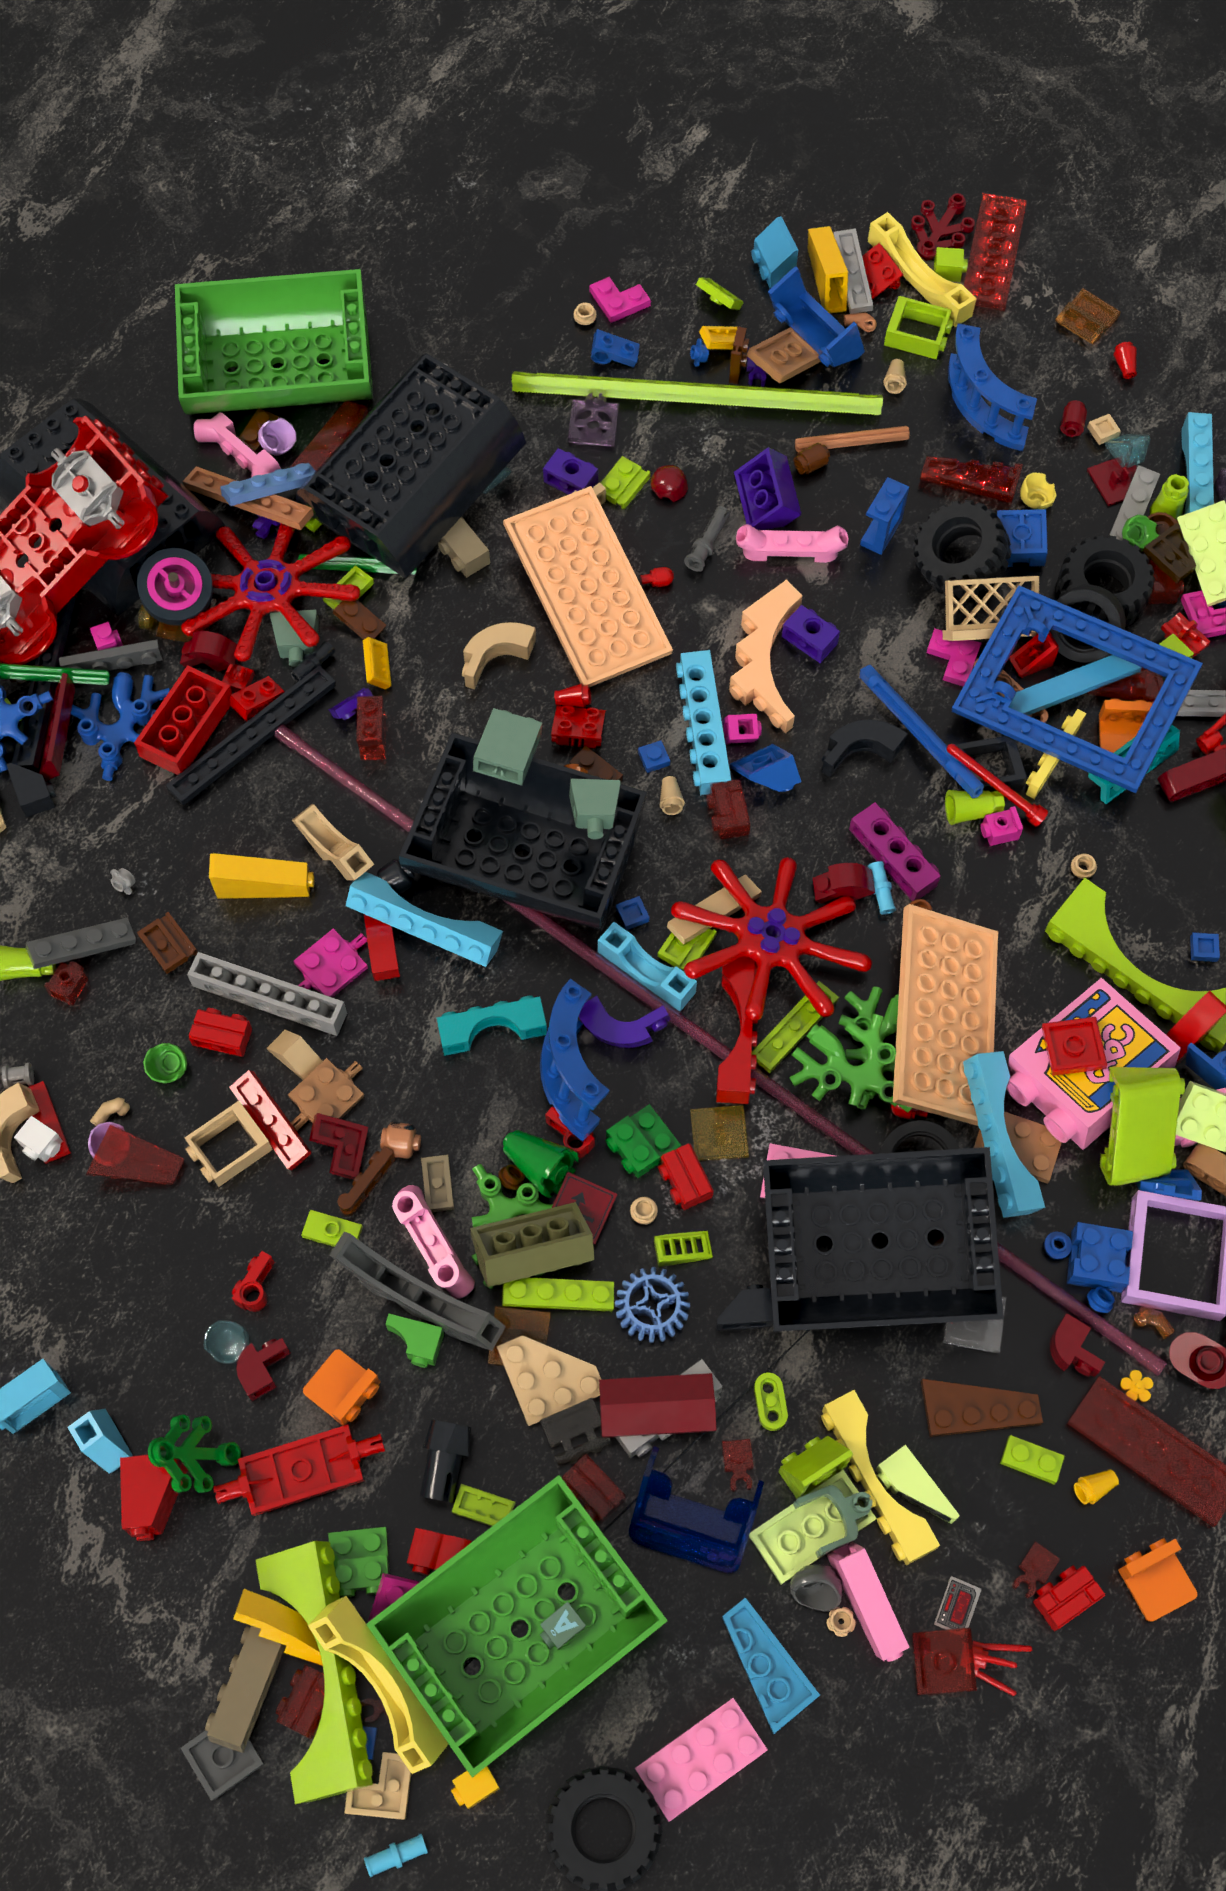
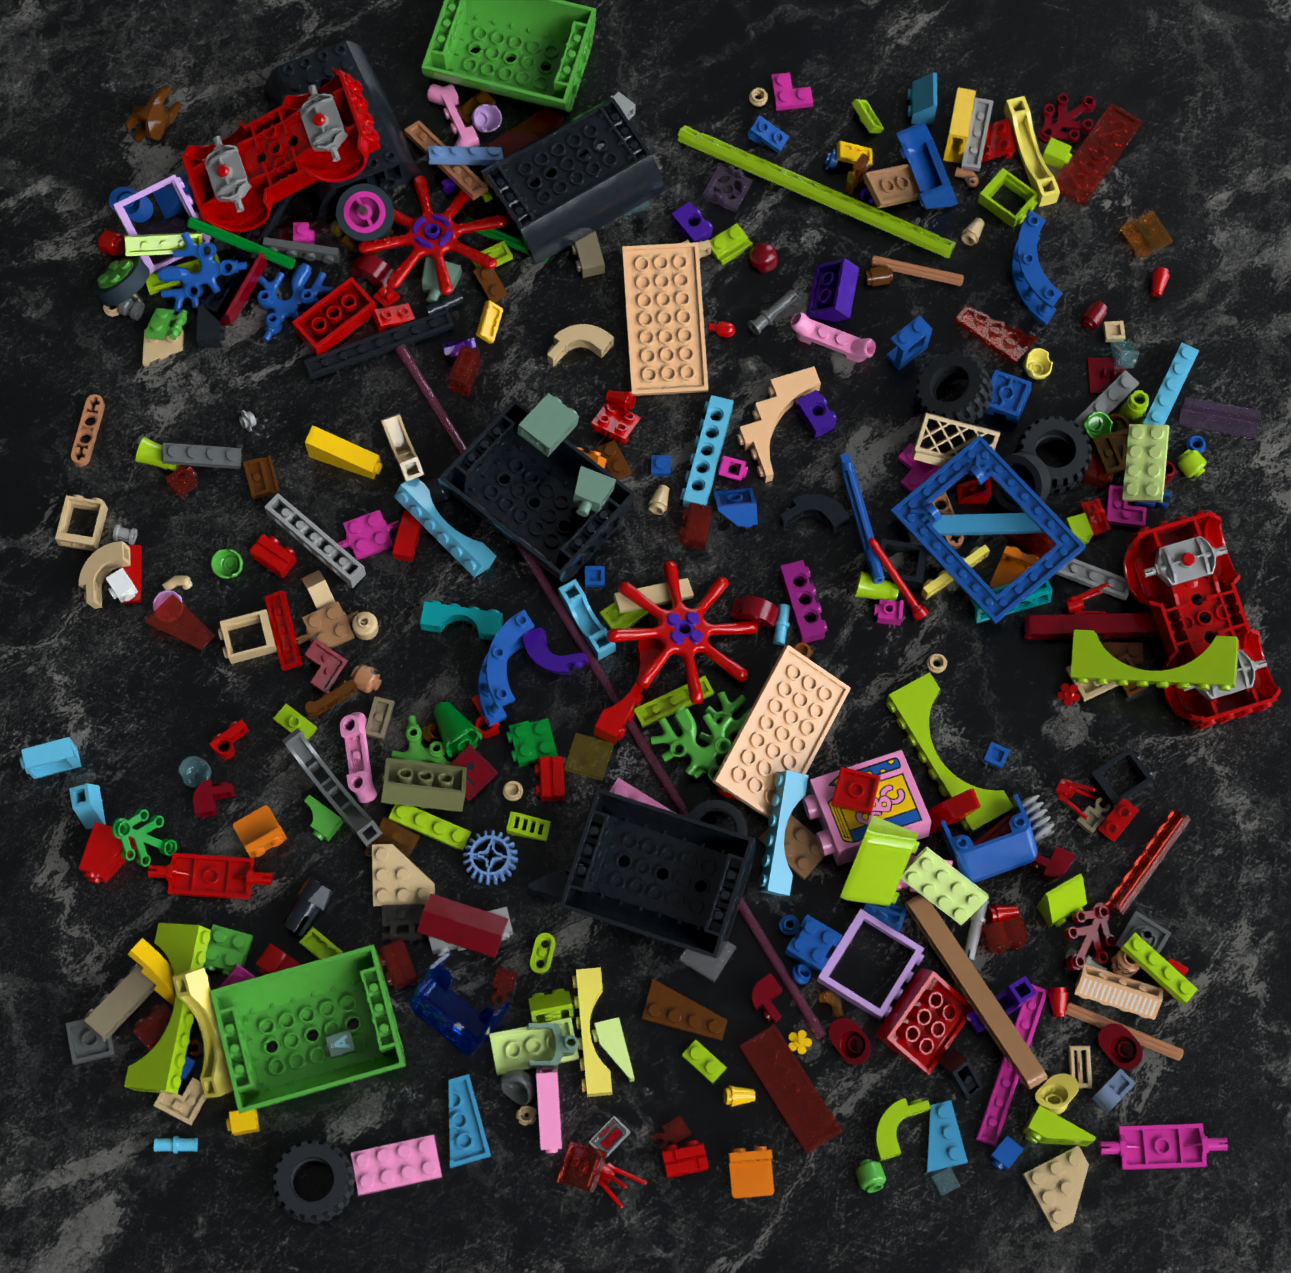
camera: 20 degrees right, 5 degrees up
none -> tan head [352,612,379,640]

